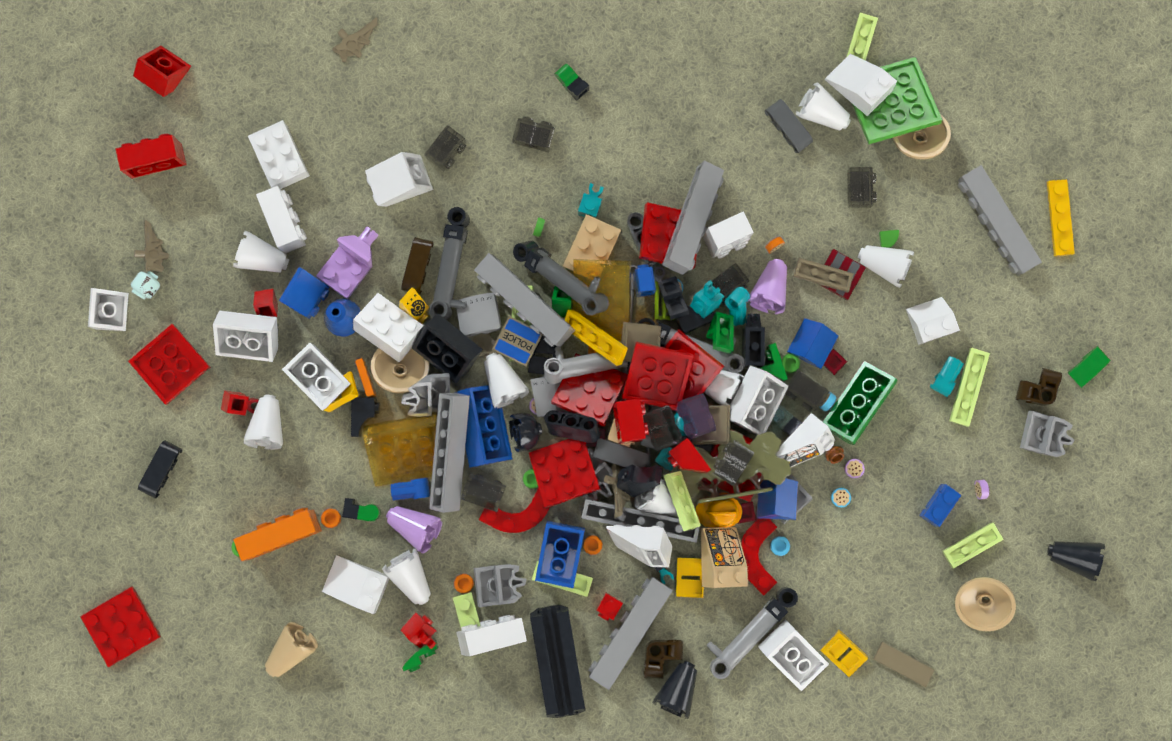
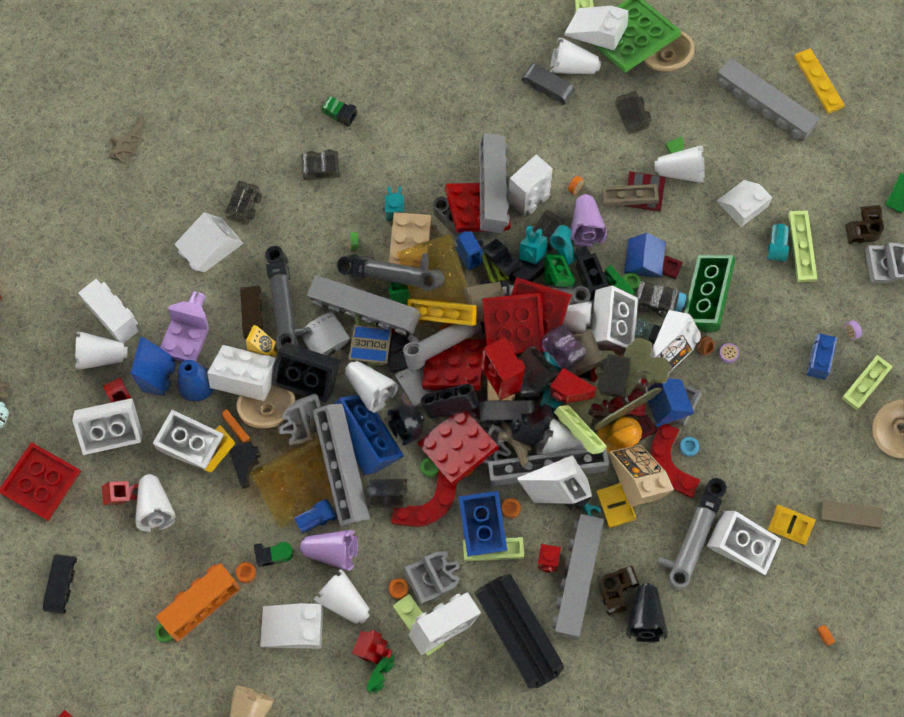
camera: 15 degrees left, 15 degrees down
white brick [248,120,310,189] -> none
tile [831,488,851,507] -> none

